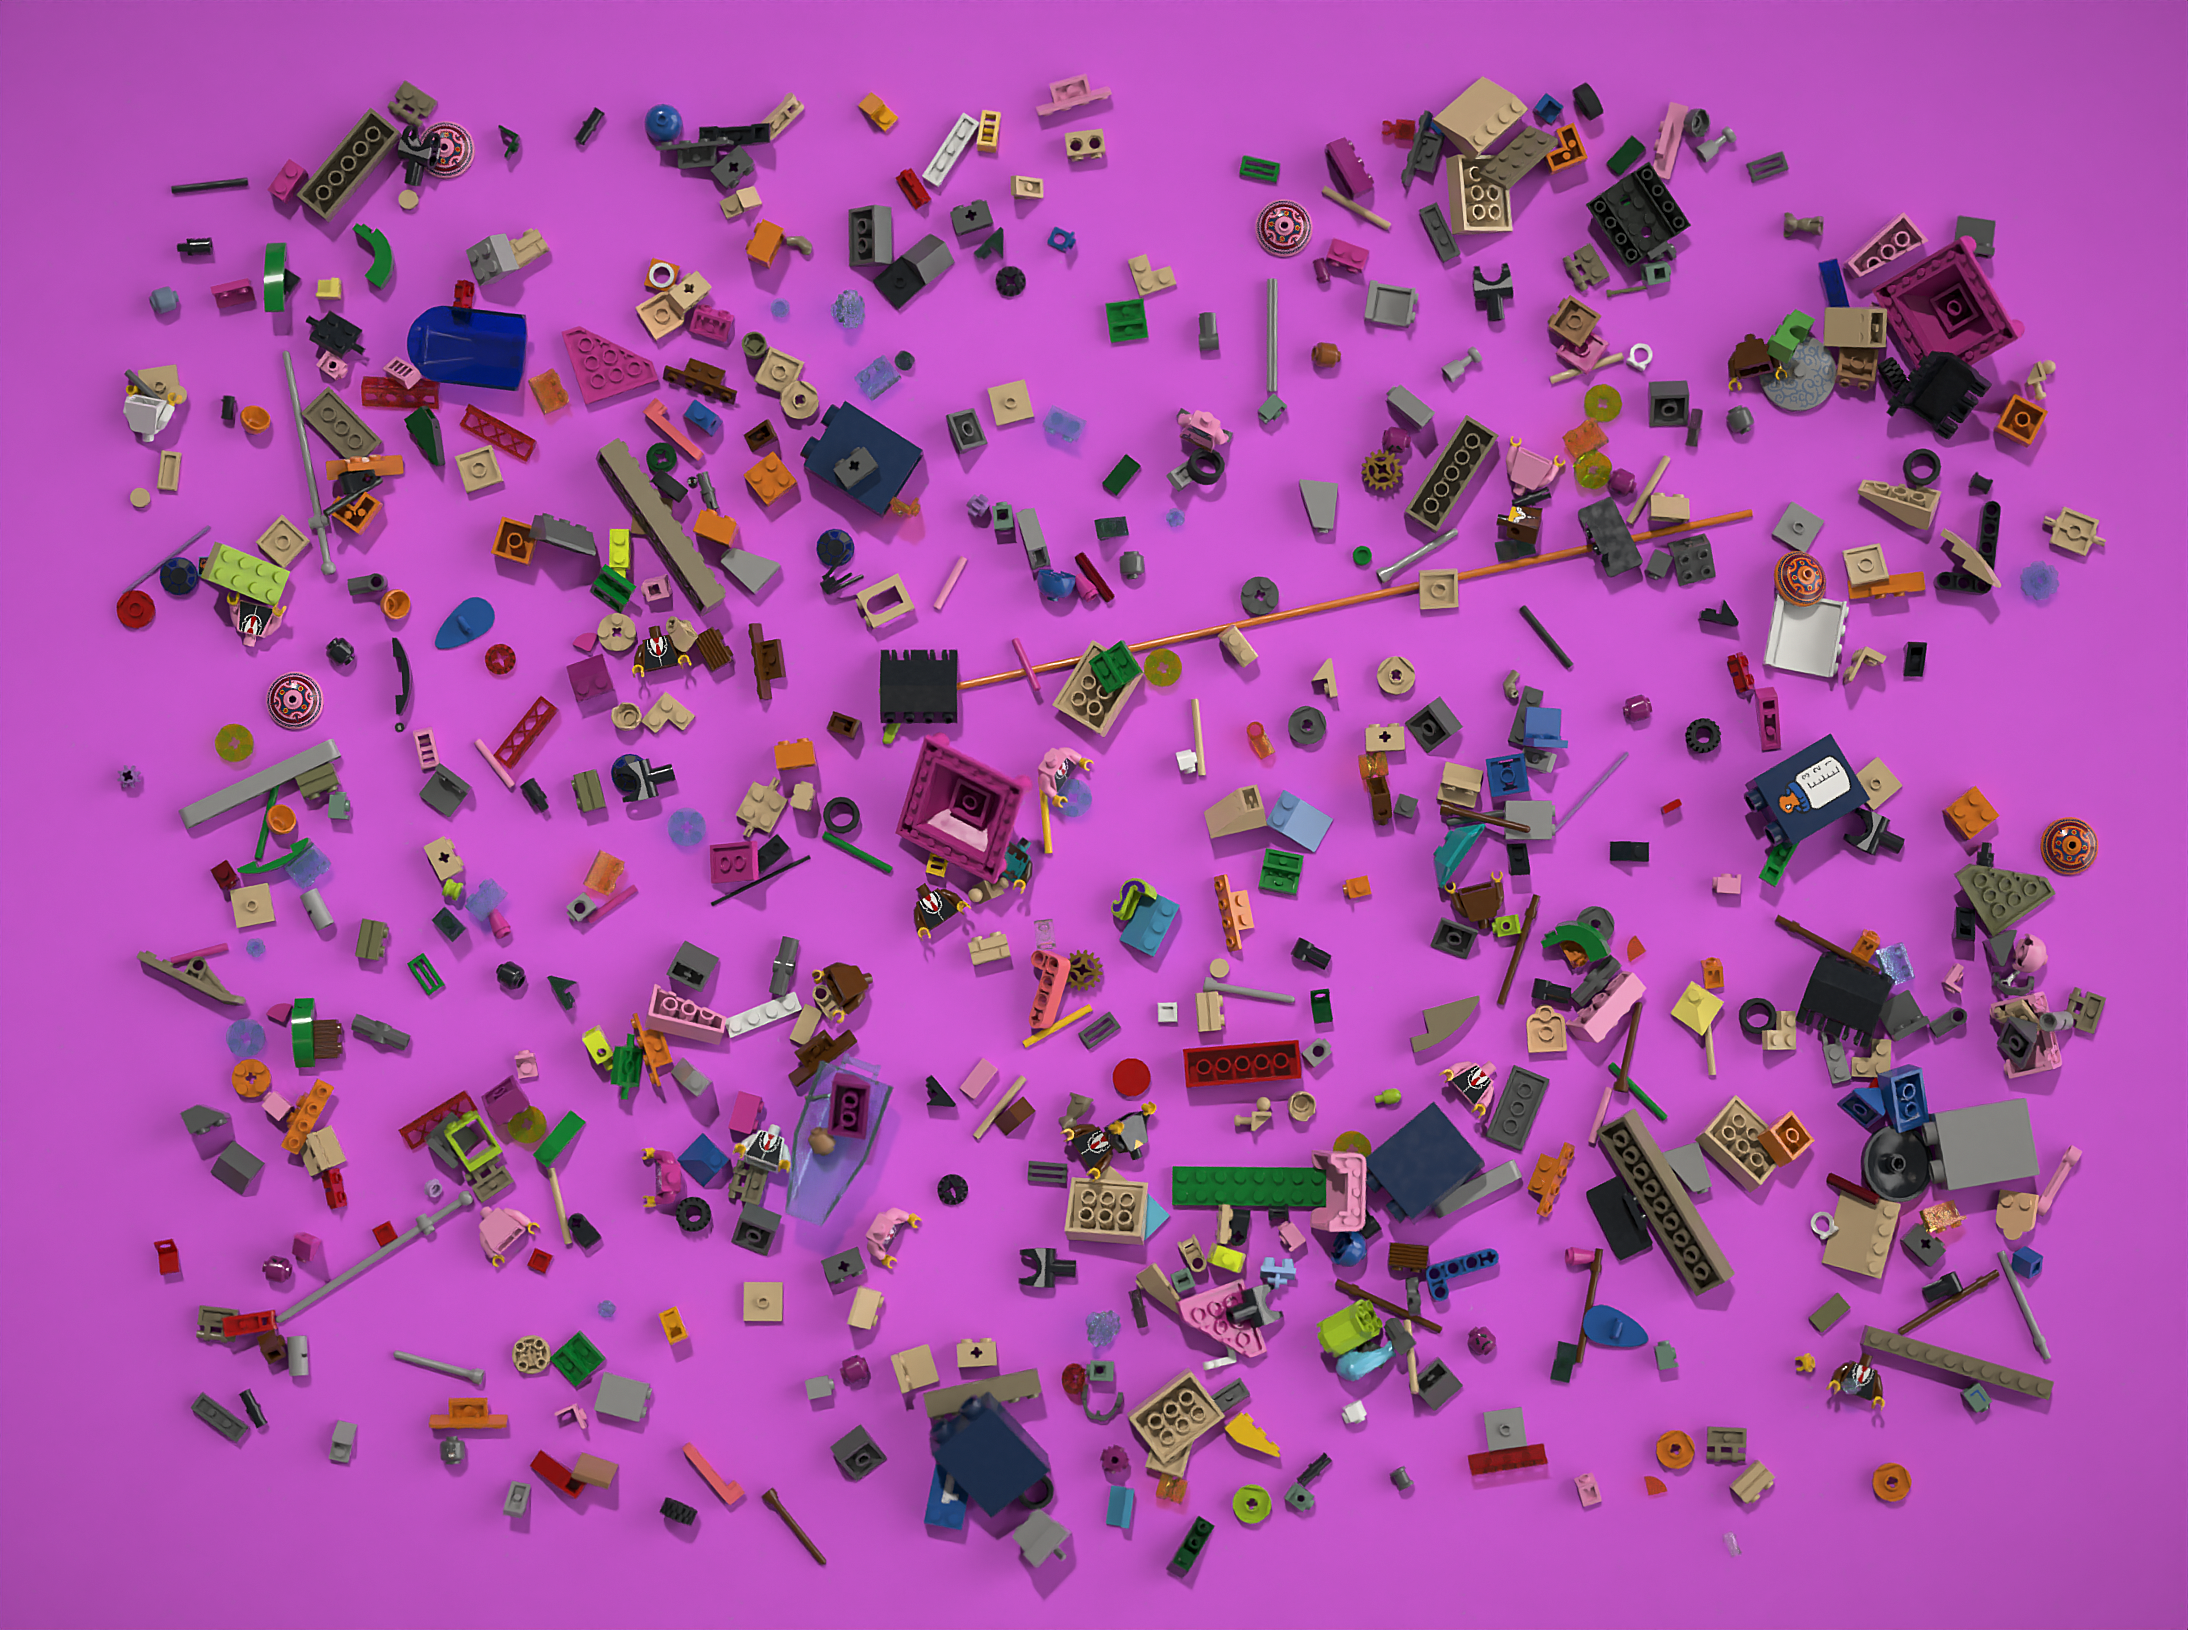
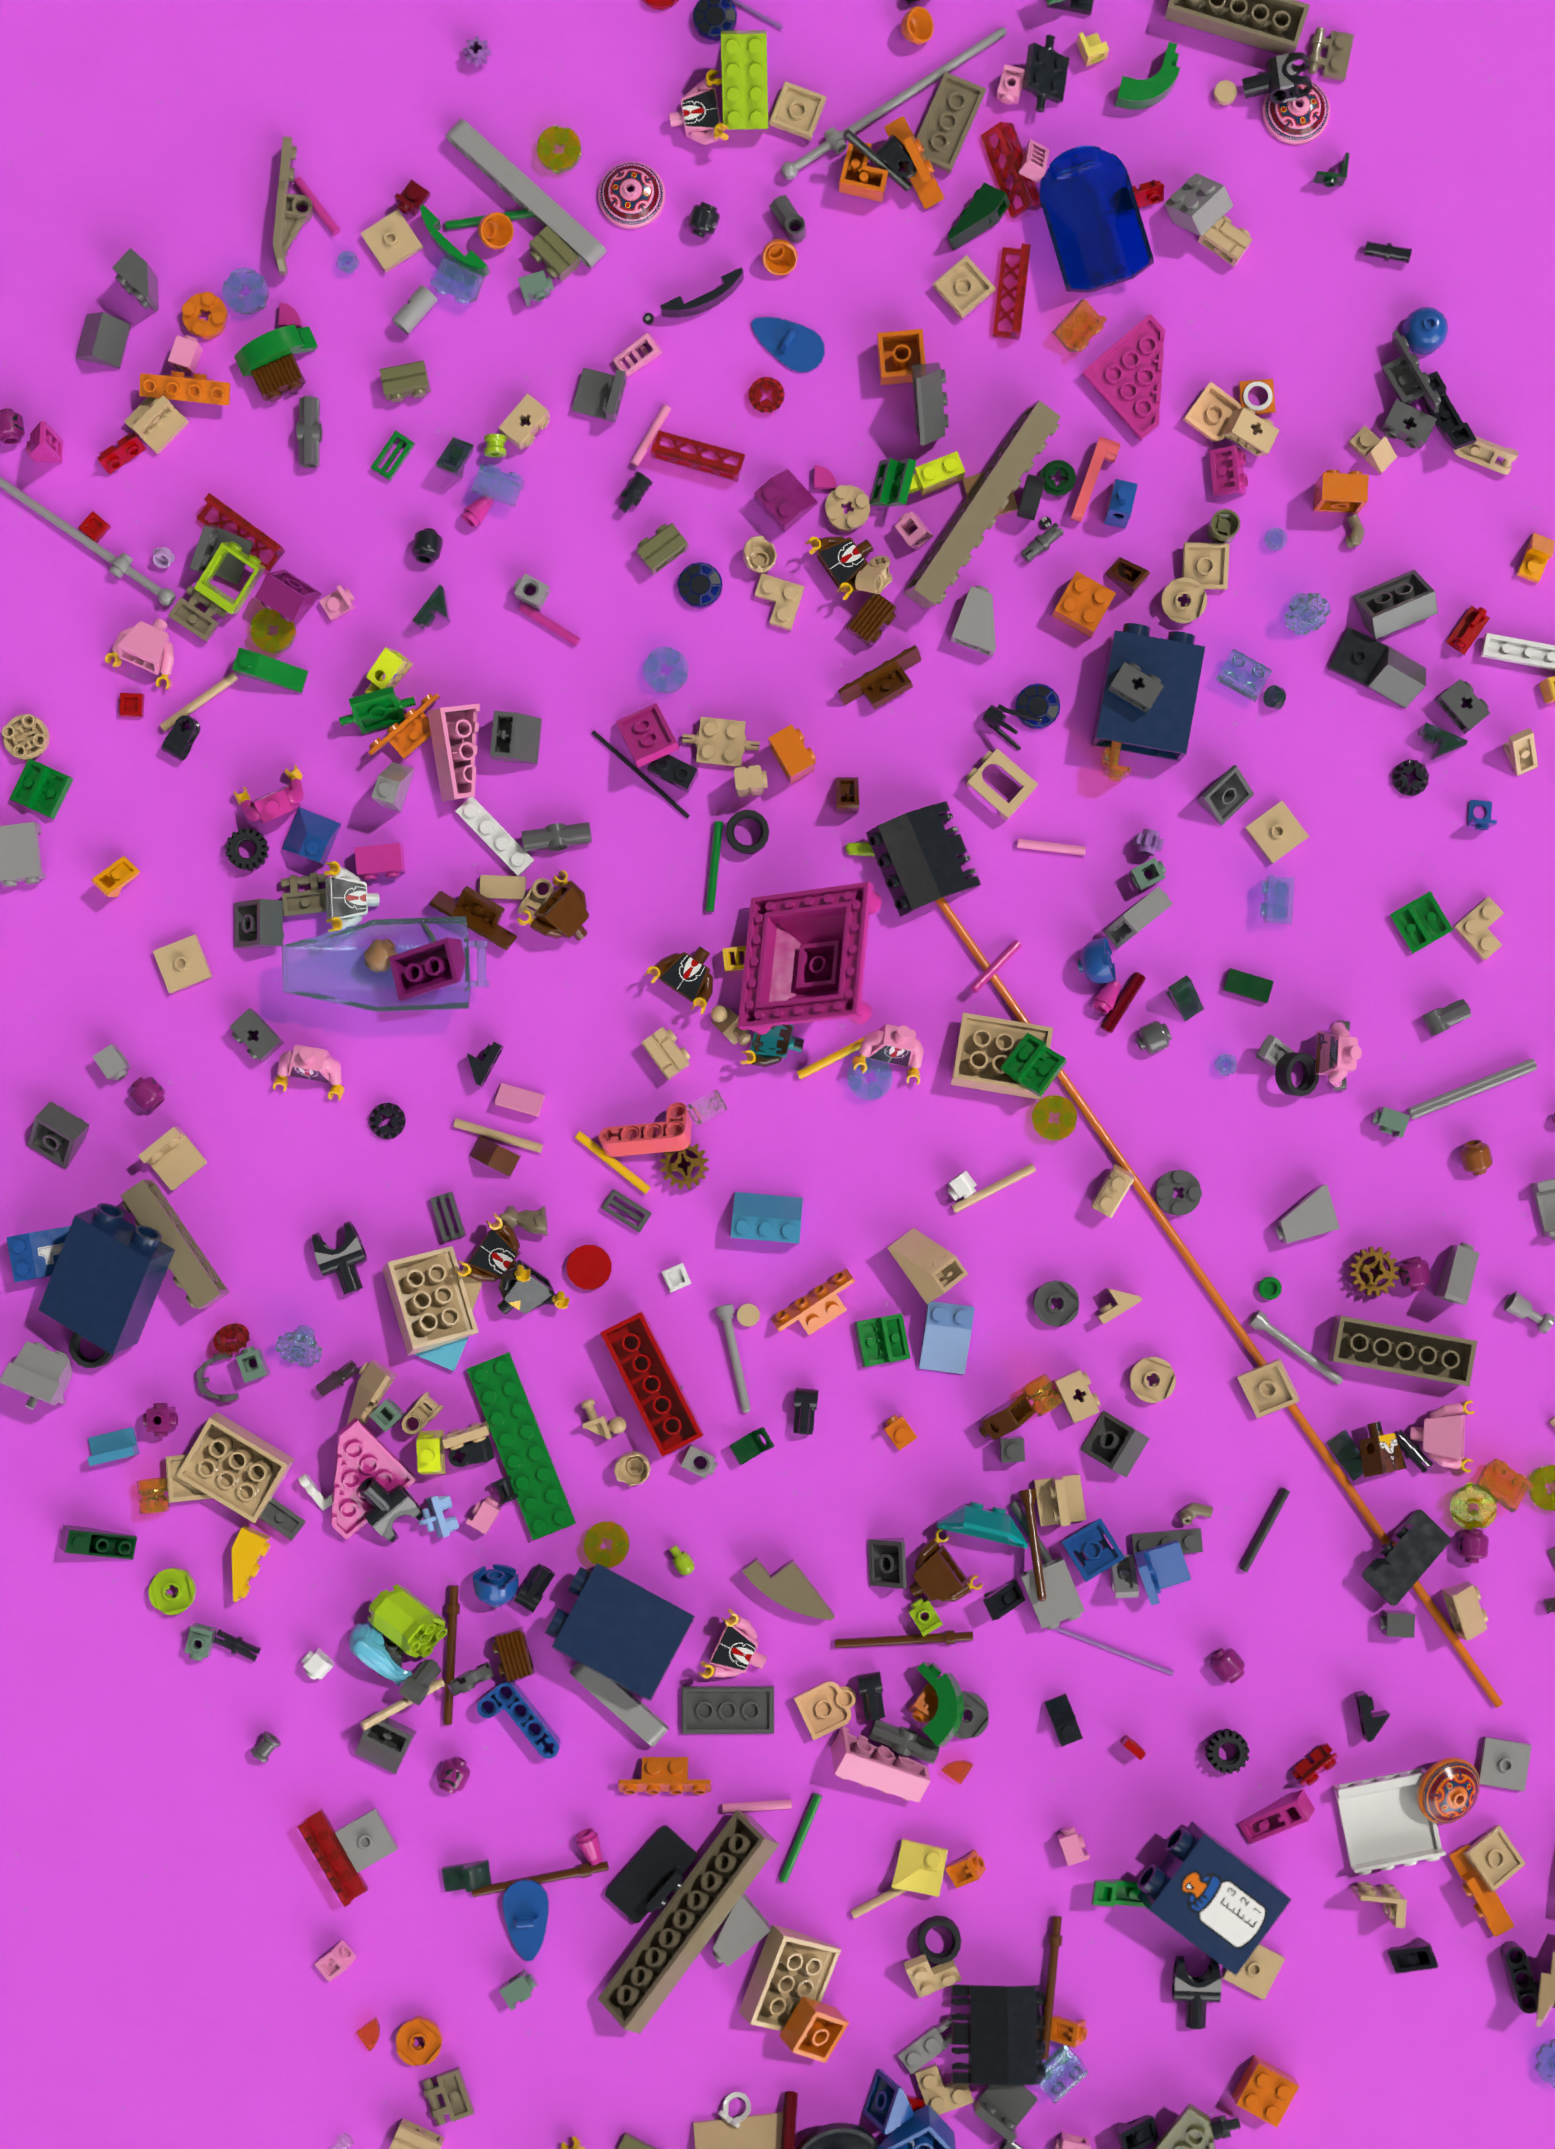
camera: 80 degrees right, 0 degrees up
bracket [583,850,625,896] -> none
clear light blue plate [597,1300,616,1318] -> none
black connector [614,758,676,803] -> none
reddish brown bracket [663,358,737,405] -> none
orange brick [693,508,739,549] -> none
tan slope [847,1285,884,1330] -> none
tan brick [957,1338,997,1367] -> none
lime animal [1111,878,1157,921] -> none
tan brick [1195,991,1225,1032] -> none
clear orange piece [1246,722,1275,759] -> none
bright pink windscreen [1310,1150,1366,1231] -> none
reddish brown piece [1612,1002,1642,1093] -> none
tan bar [1626,455,1670,525] -> none
dark grey bracket [1668,533,1716,586] -> none

